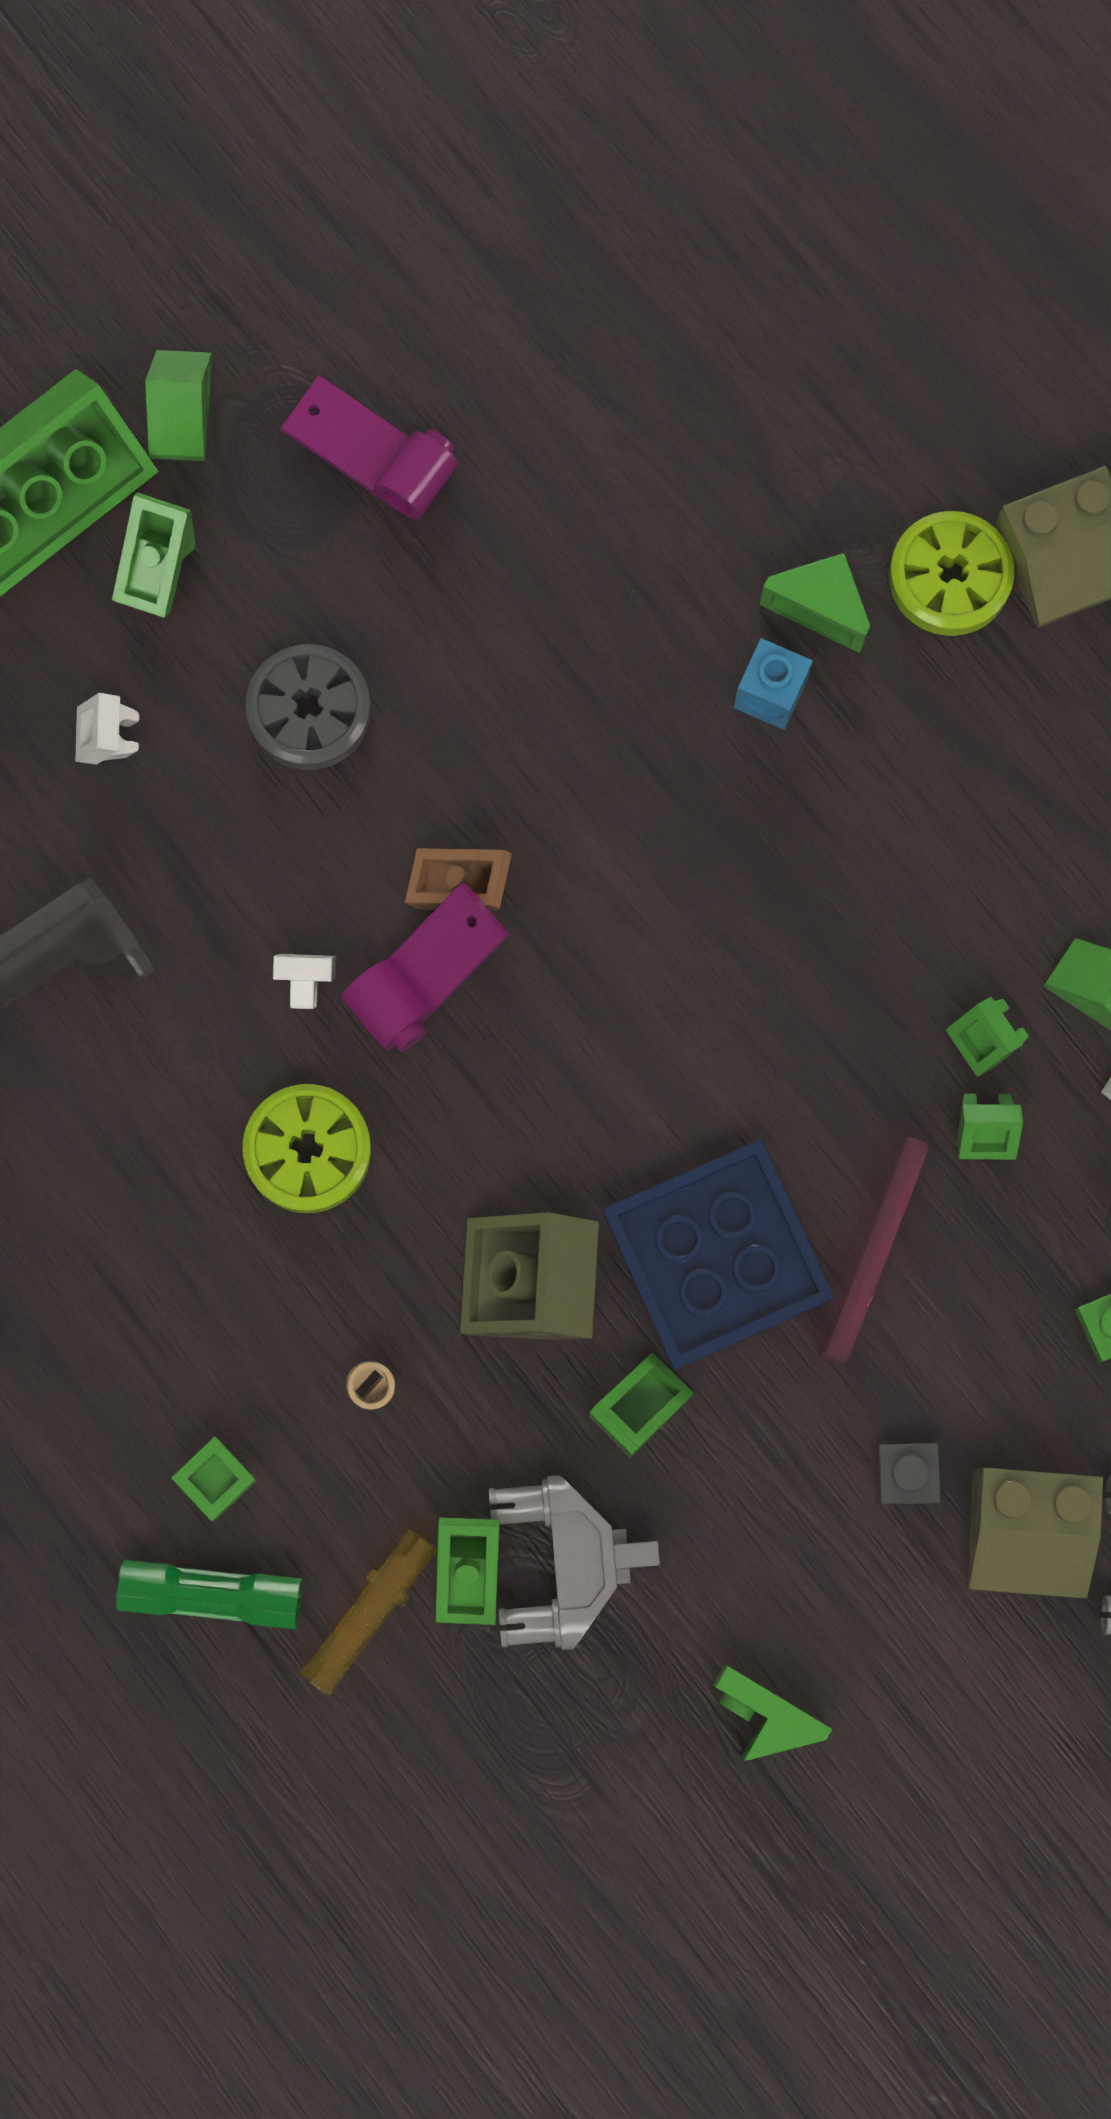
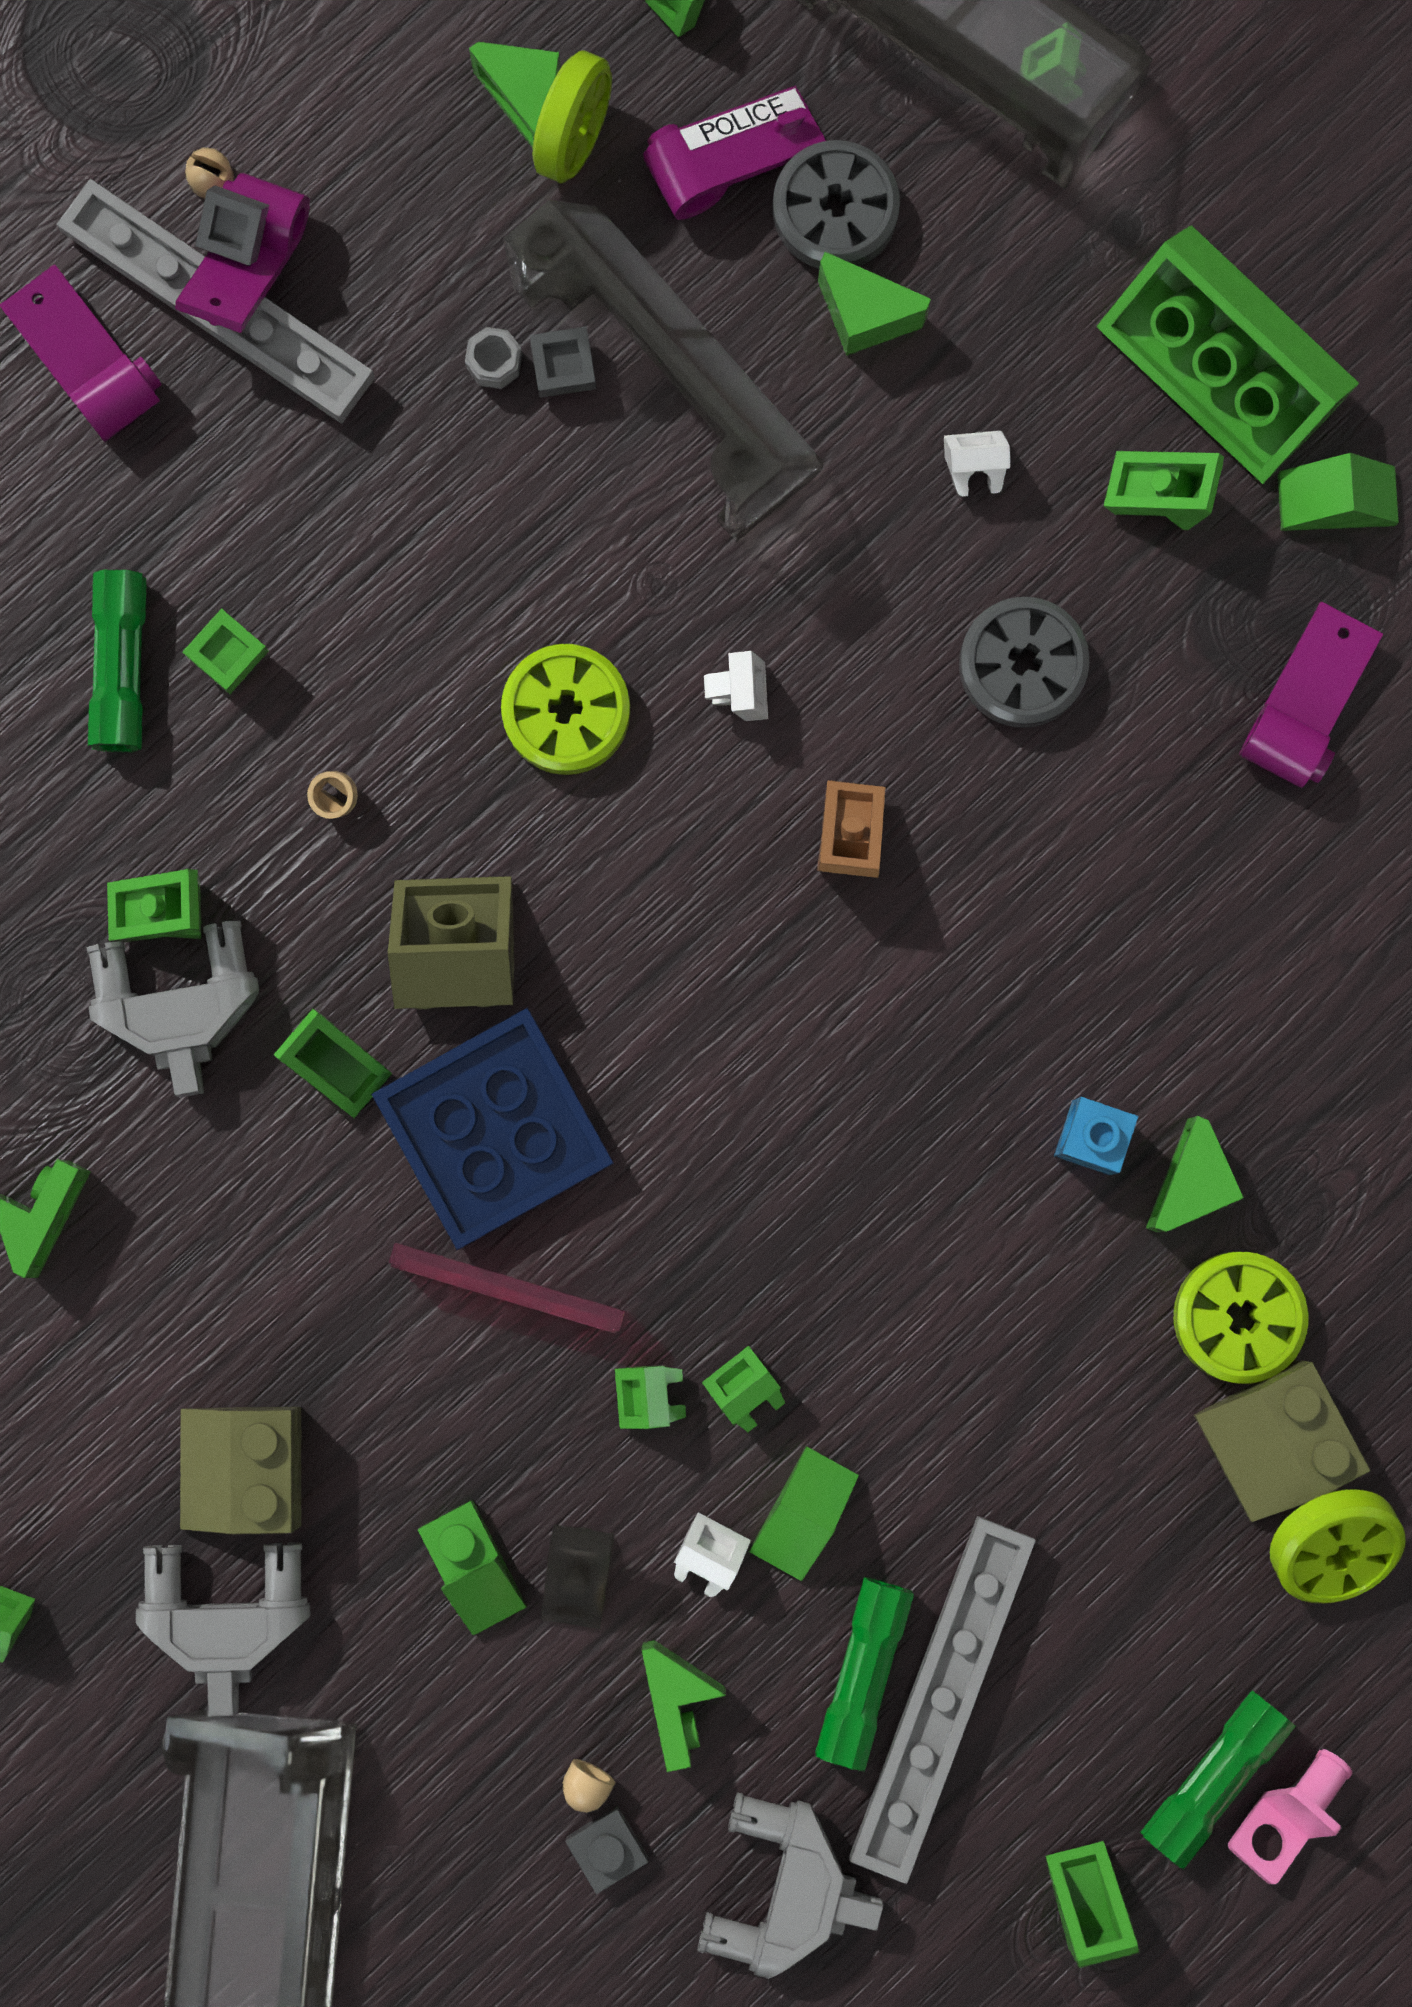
camera: 85 degrees right, 5 degrees up
clear yellow pin [300,1528,438,1696] -> none
magenta door [341,882,510,1052] -> none
dark grey plate [877,1443,940,1505] -> none

